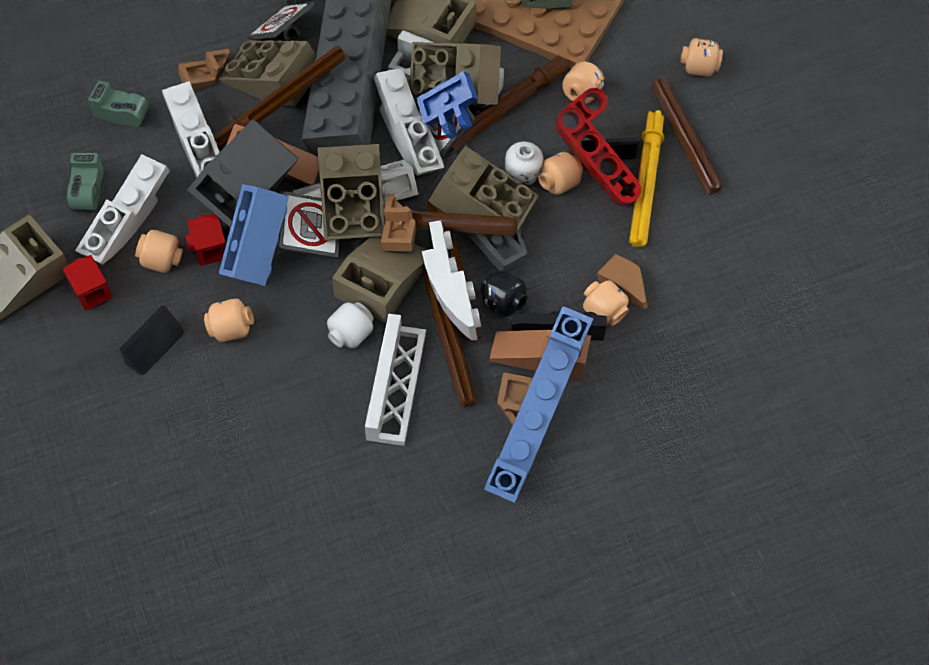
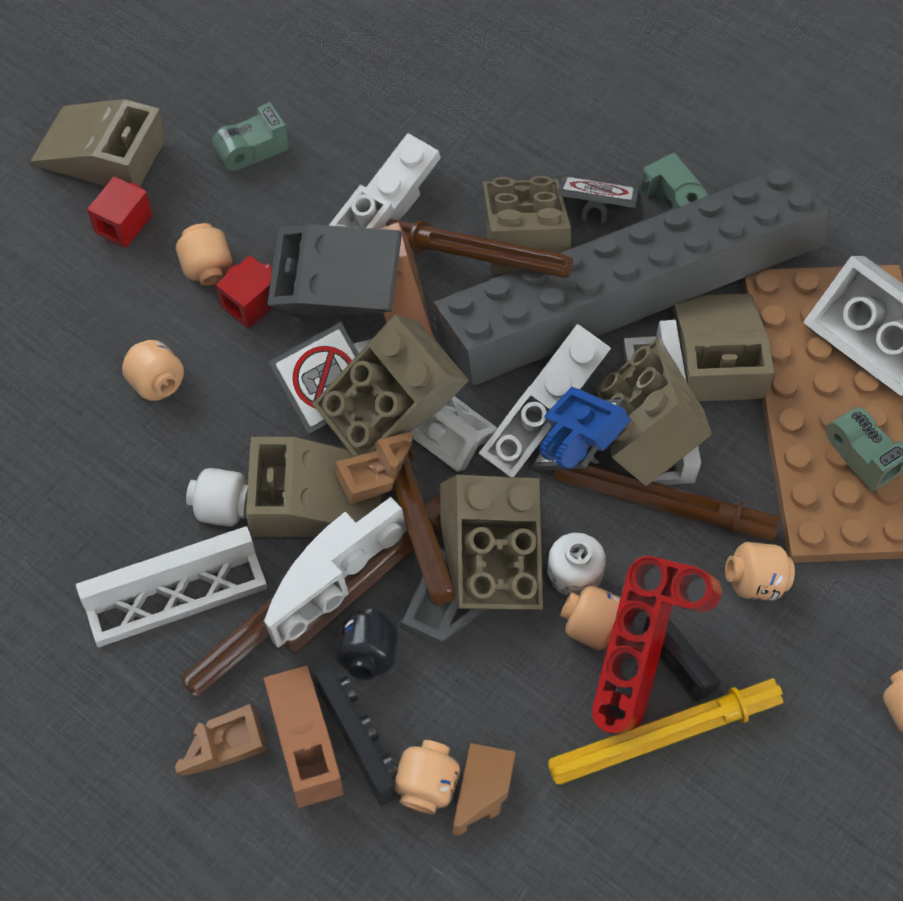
camera: 60 degrees right, 0 degrees up
white slope [75,154,170,265] -> none
sand green leg [88,80,150,127] -> none
black slope [119,305,184,375] -> none
medium nougat slope [178,49,230,91] -> none
medium blue brick [218,184,289,286] -> none
medium blue slope [484,306,593,503] -> none
reddish brown axle [652,77,722,195] -> none

